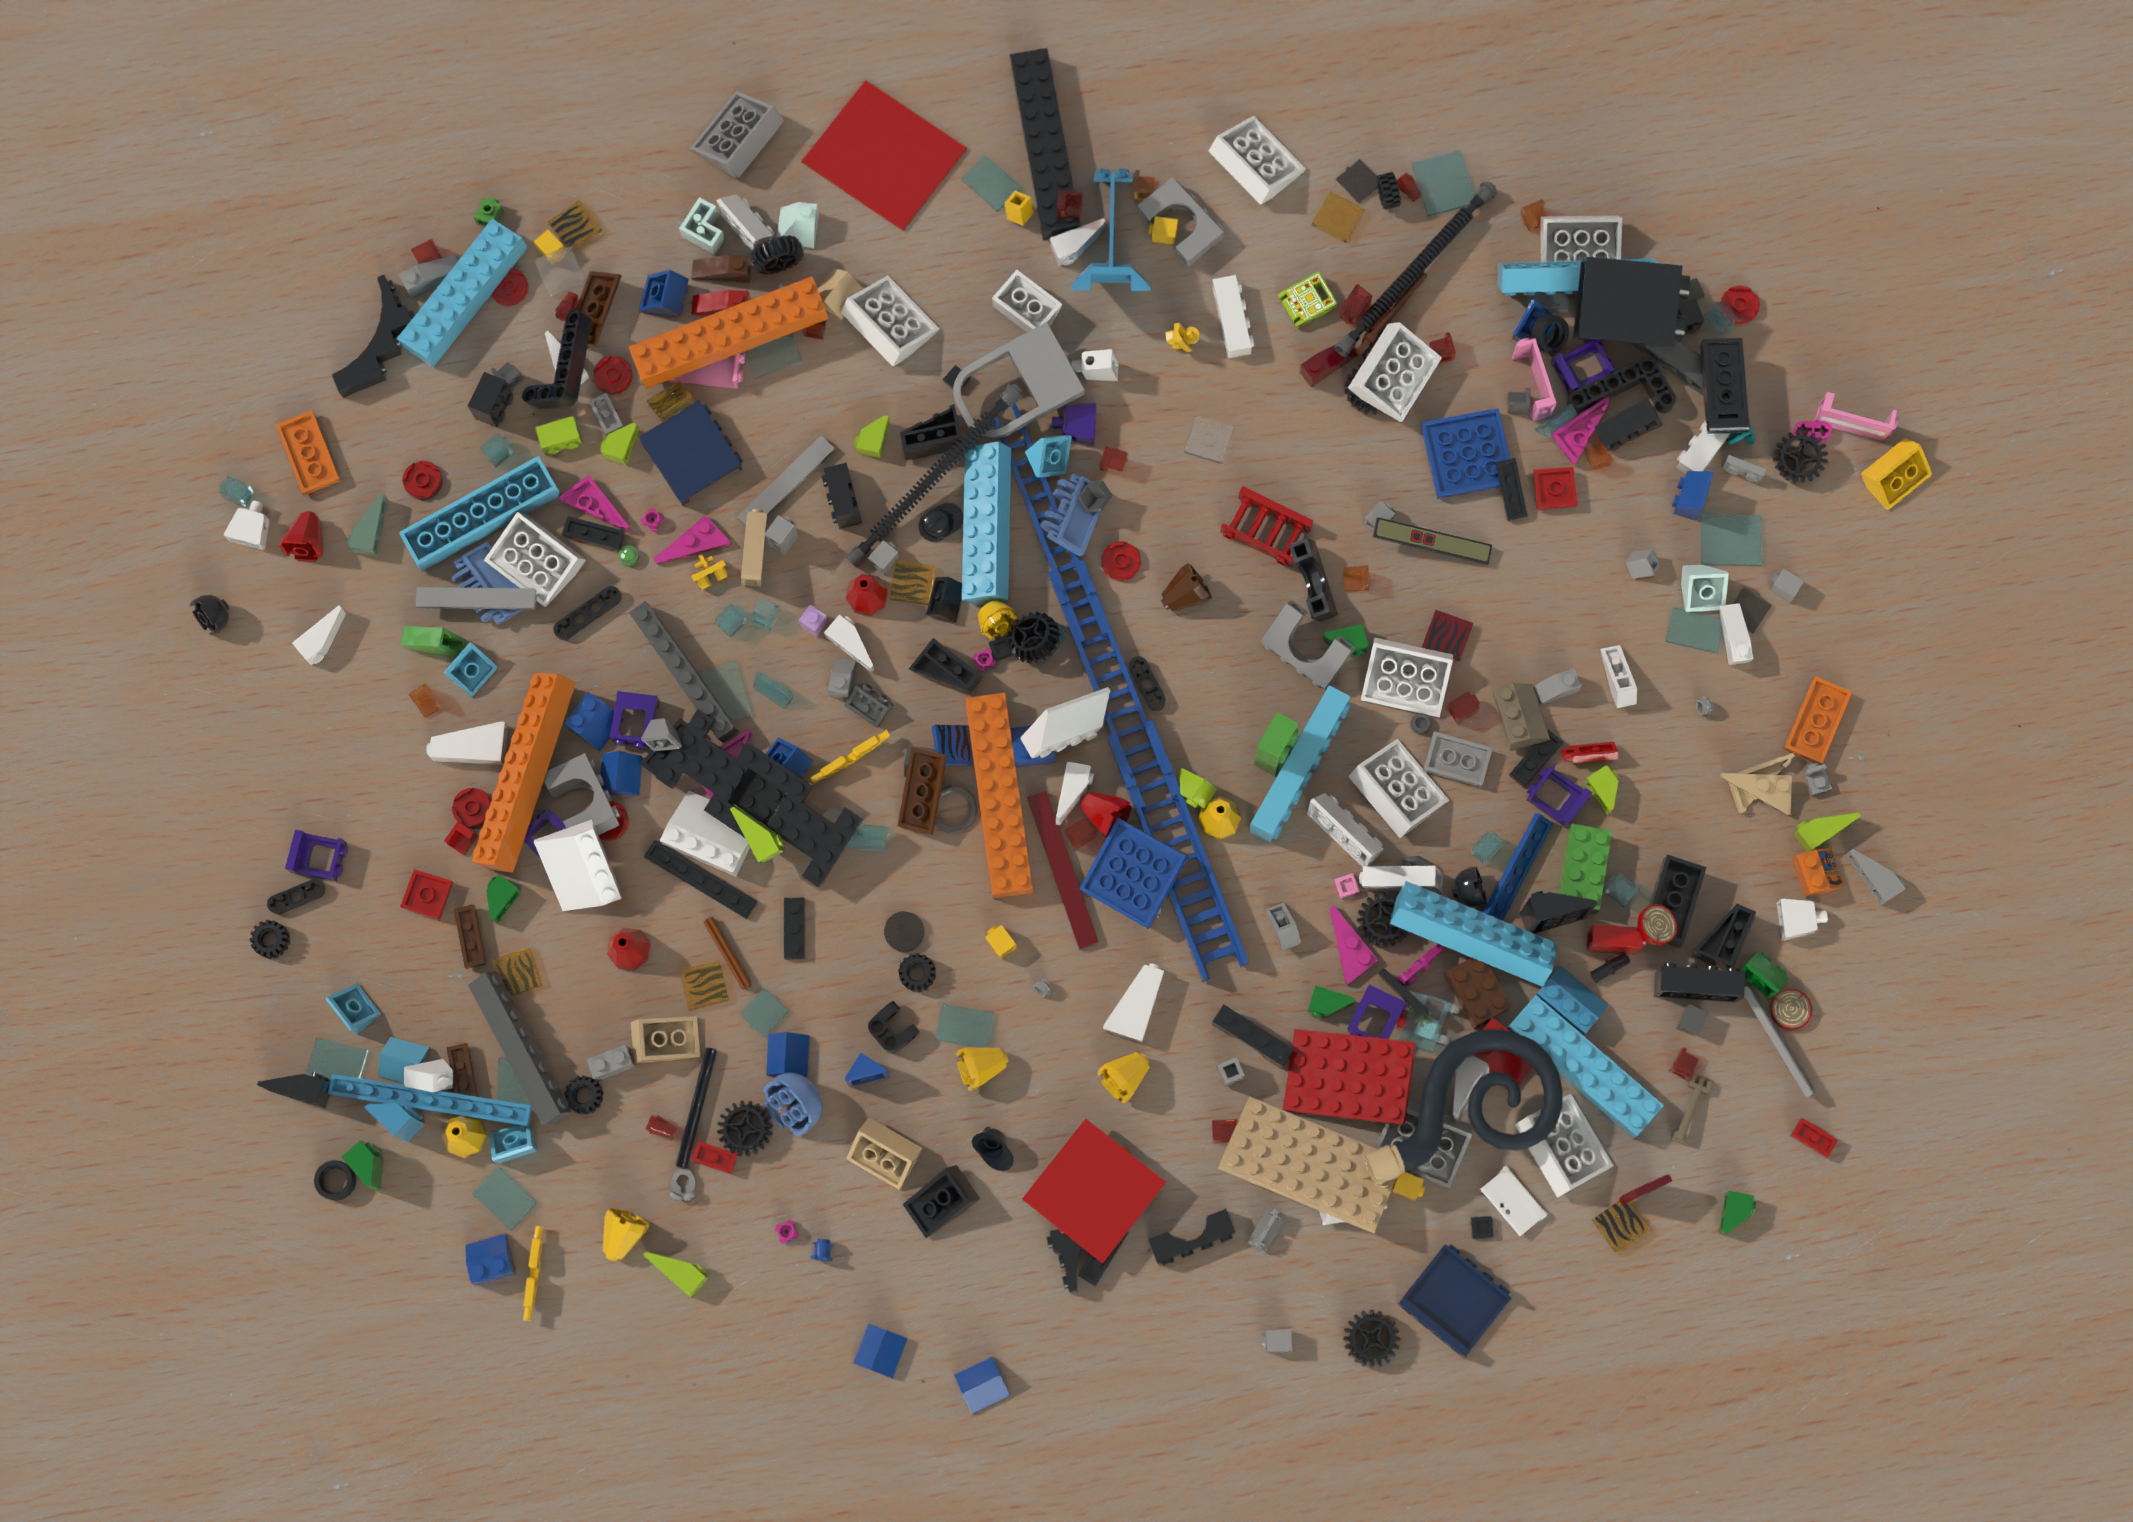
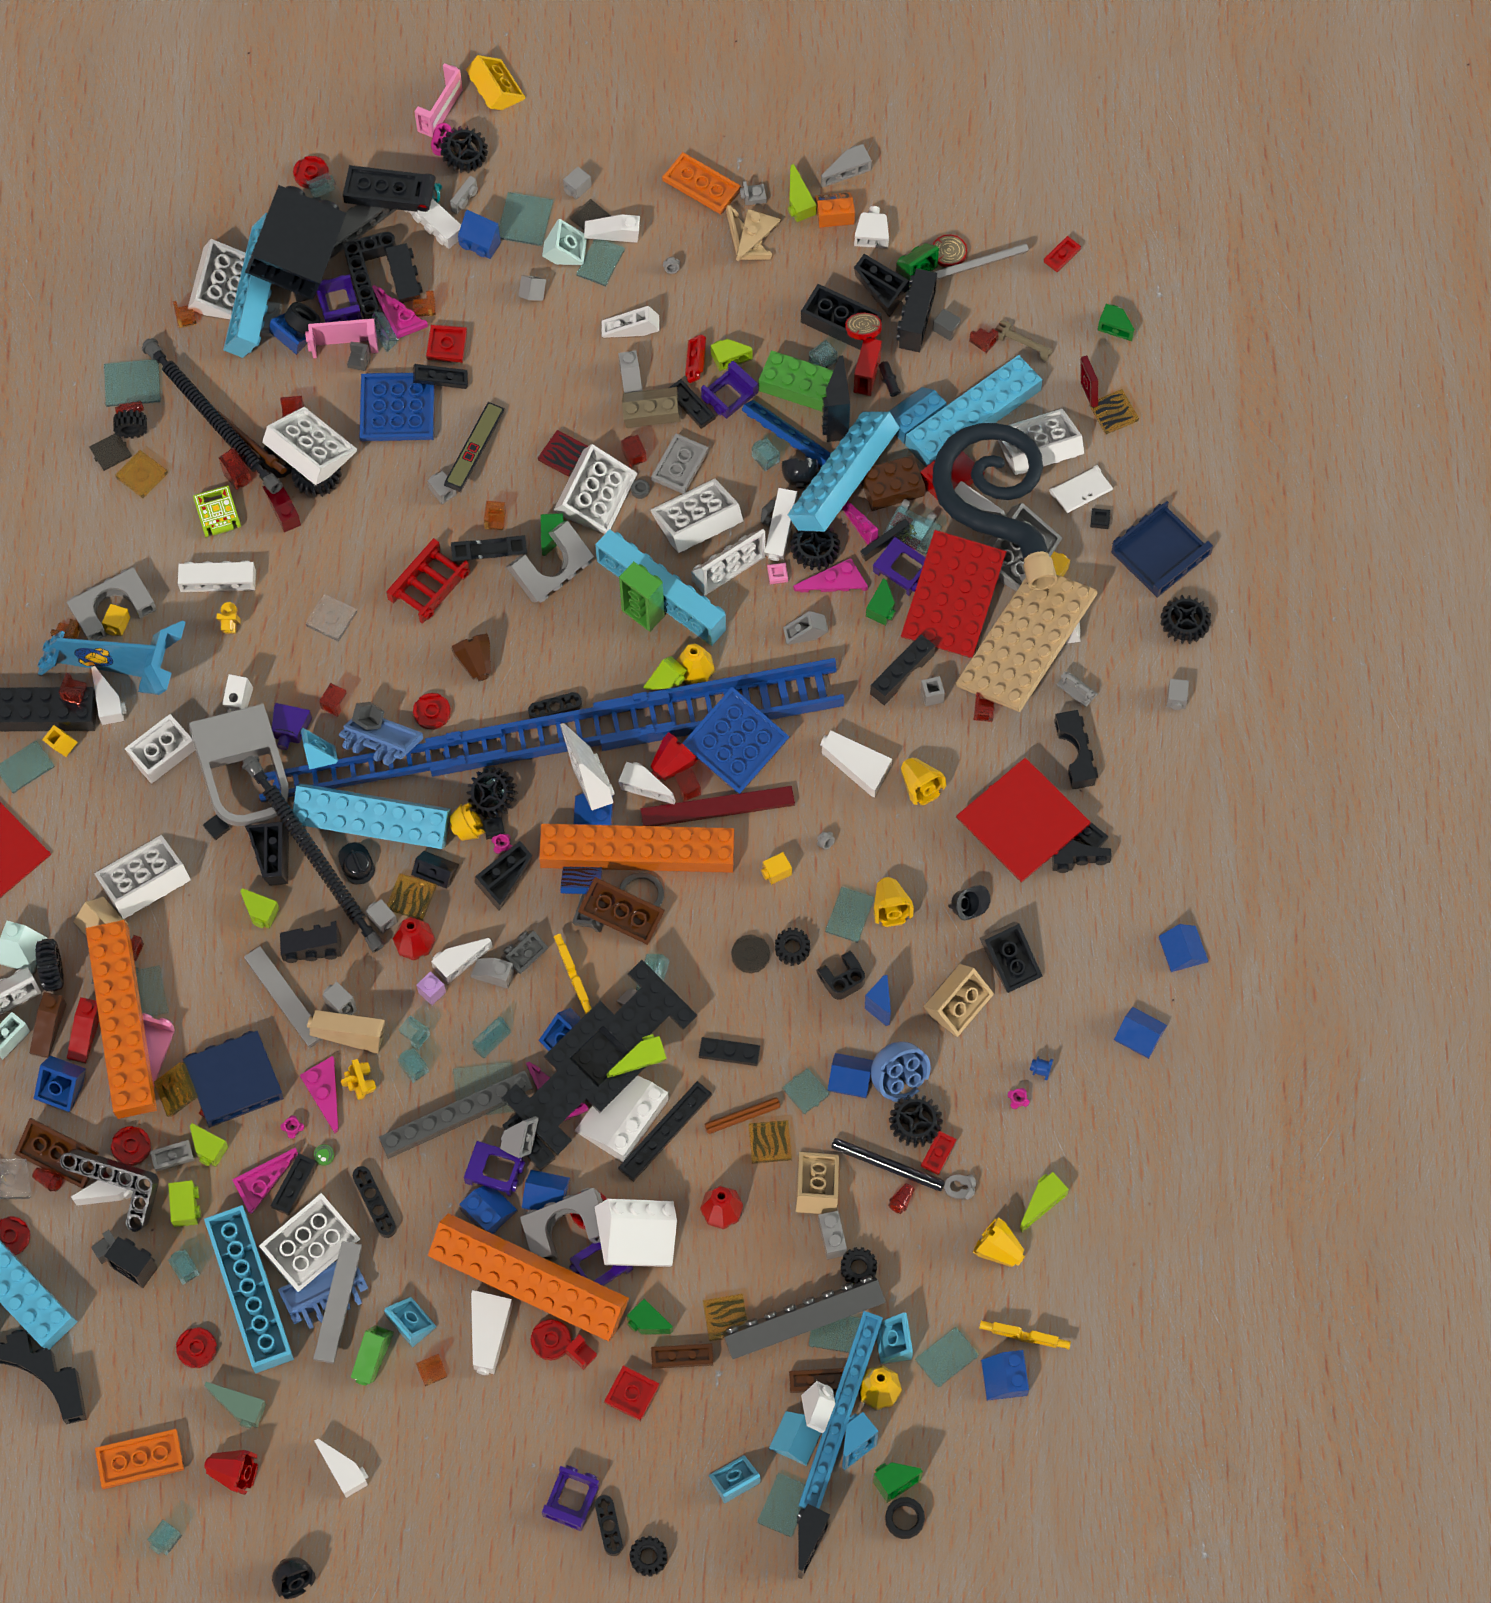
camera: 85 degrees left, 10 degrees down
white torso [224,501,269,550] -> none
white slope [1209,116,1306,205] -> none

